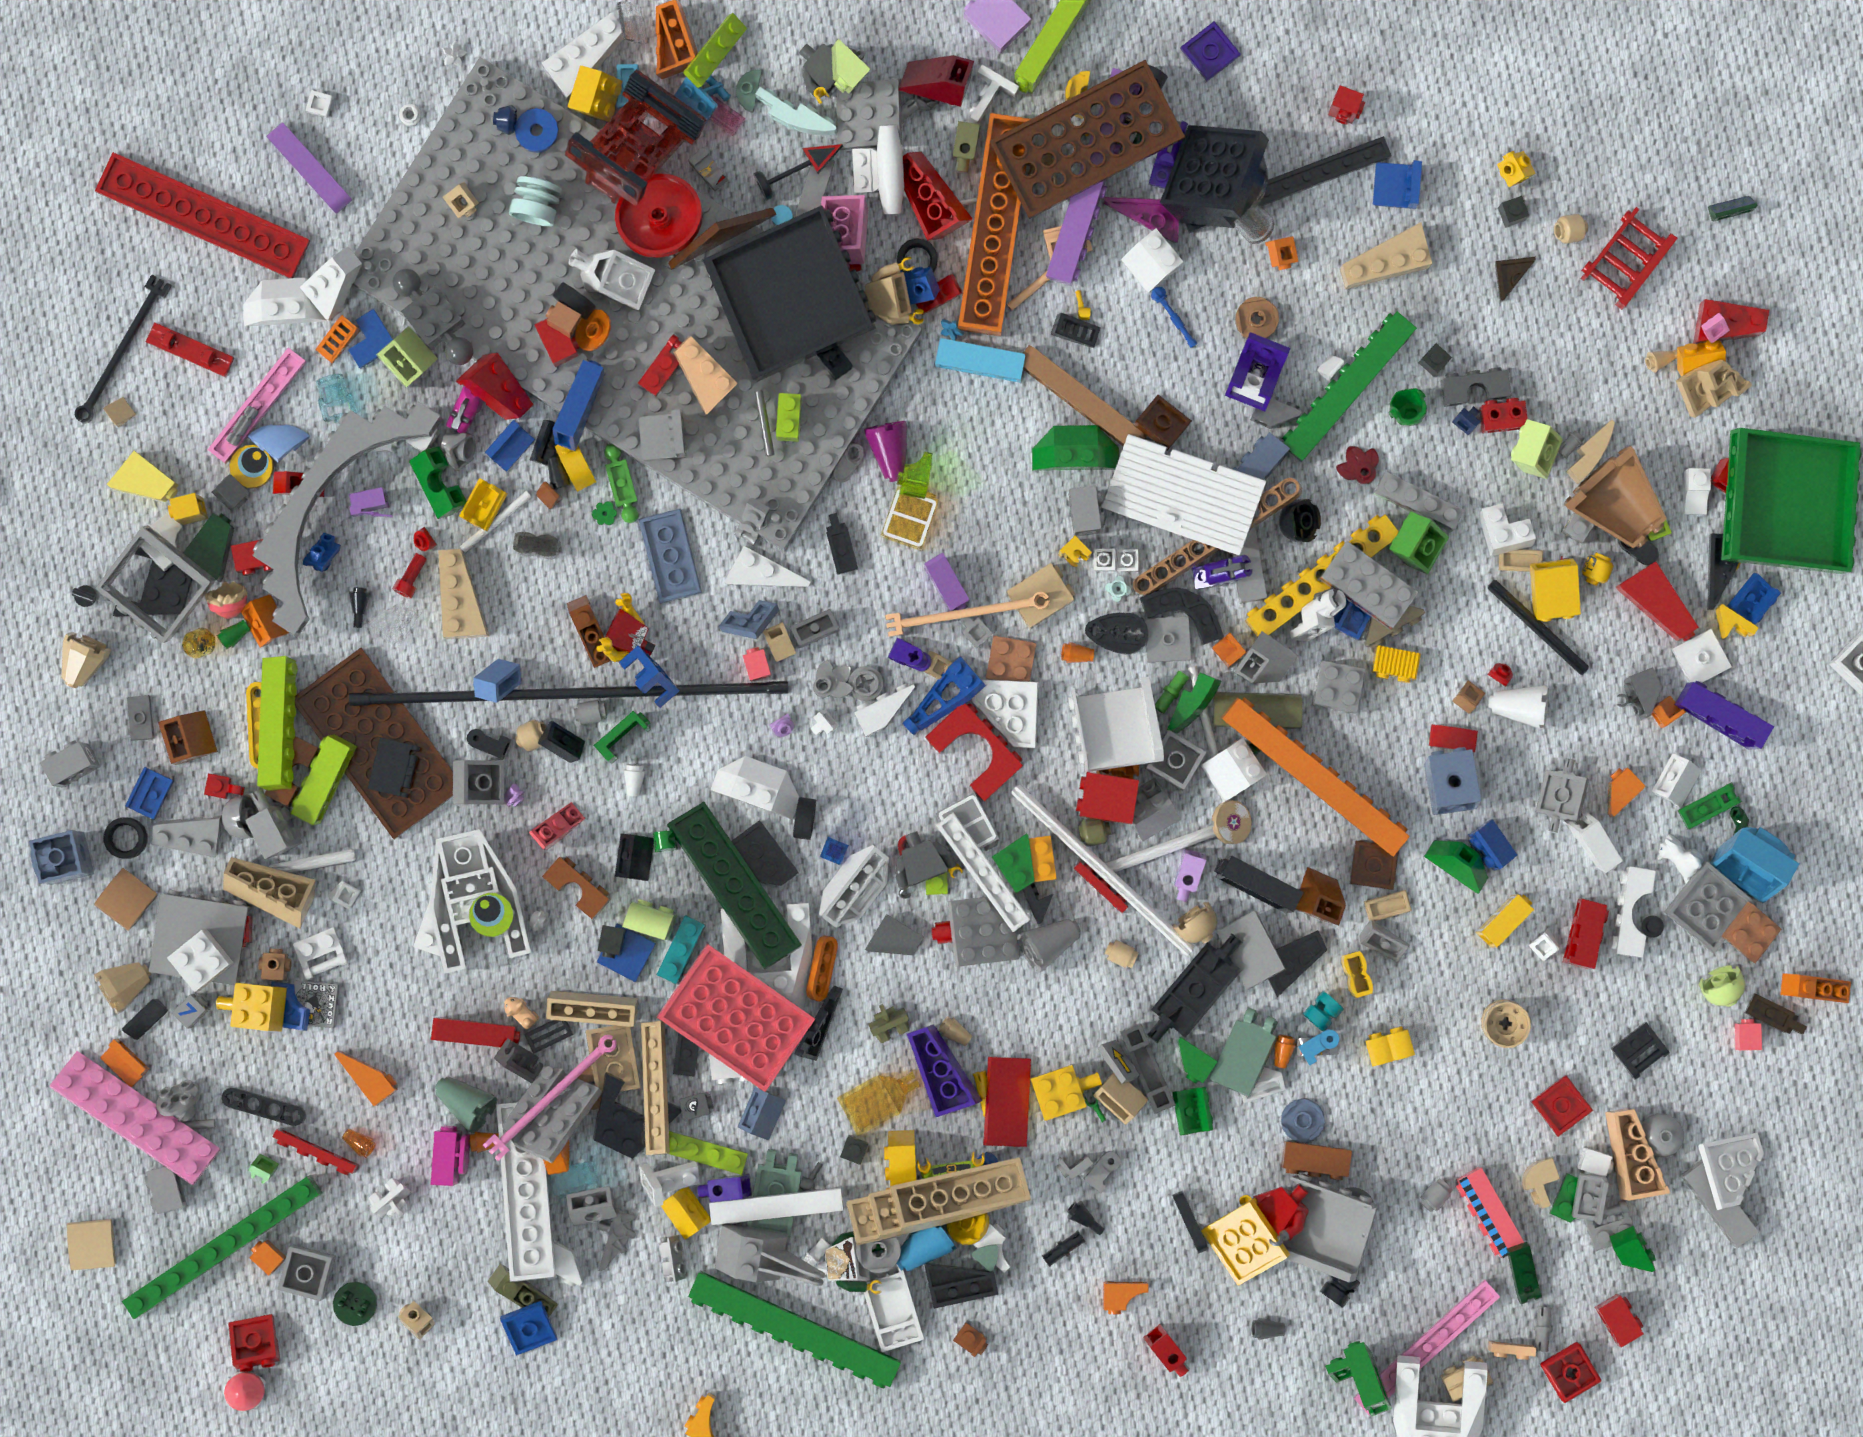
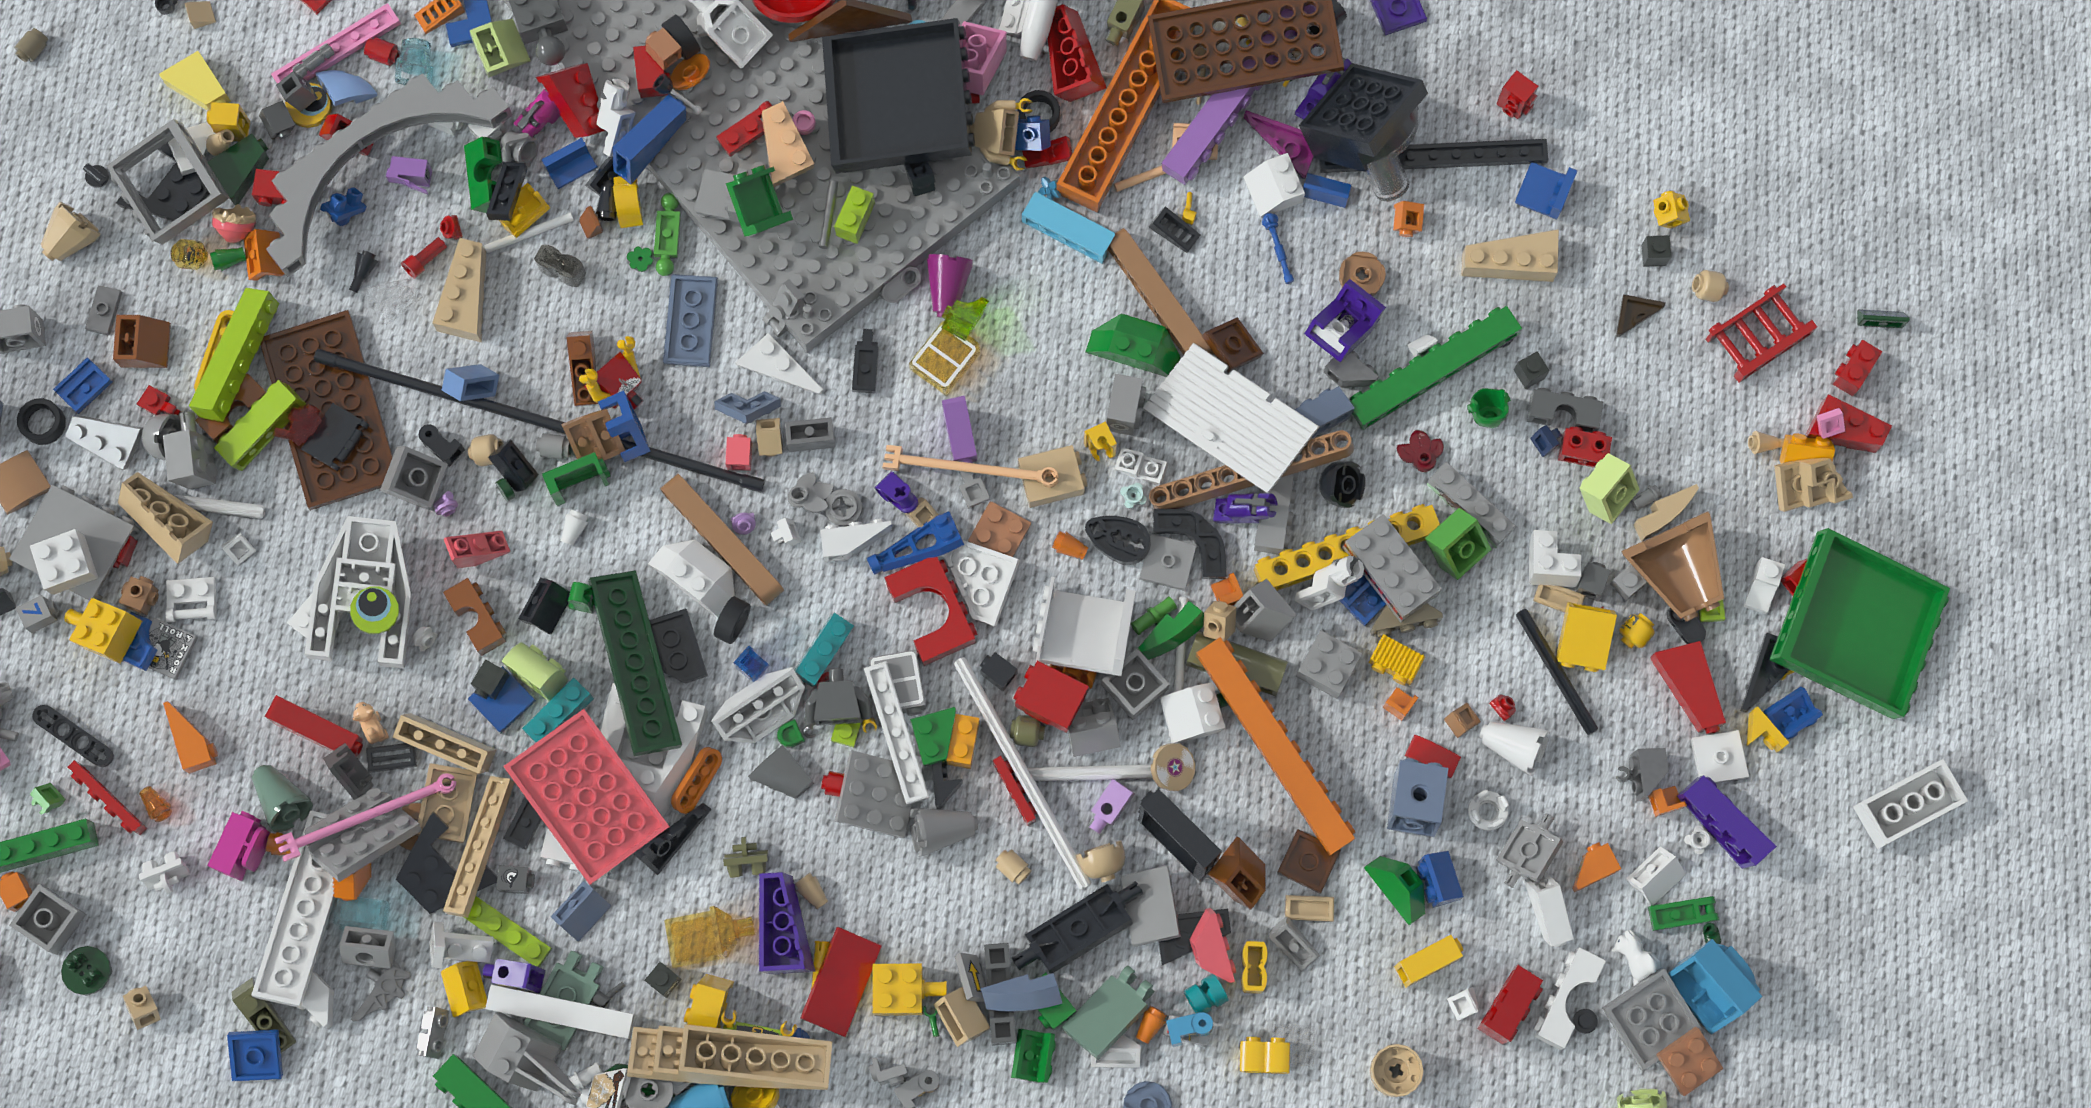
camera: 15 degrees right, 10 degrees down
none -> tan cone [206,129,234,156]
none -> clear red piece [273,403,322,446]
none -> dark grey brick [276,71,318,112]
none -> red brick [364,37,400,66]
none -> black plate [486,162,528,221]
none -> dark green tile [495,478,515,502]
none -> medium nougat slope [561,409,625,461]
none -> white plate [597,79,636,157]
none -> black hinge [653,74,702,115]
none -> medium nougat beam [660,474,784,606]
none -> green panel [726,165,793,237]
none -> green tile [777,719,805,748]
none -> bright pink tile [792,110,816,135]
none -> teal brick [794,612,854,687]
none -> black brick [980,652,1018,691]
none -> sand blue slope [981,973,1062,1011]
none -> coral slope [1189,908,1236,983]
none -> tan brick [1203,601,1236,641]
none -> blue panel [1303,173,1352,208]
none -> orange panel [1383,687,1419,721]
none -> white piece [1468,790,1509,831]
none -> dark grey brick [1576,562,1611,601]
none -> white plate [1684,826,1714,855]
none -> red brick [1833,339,1883,397]

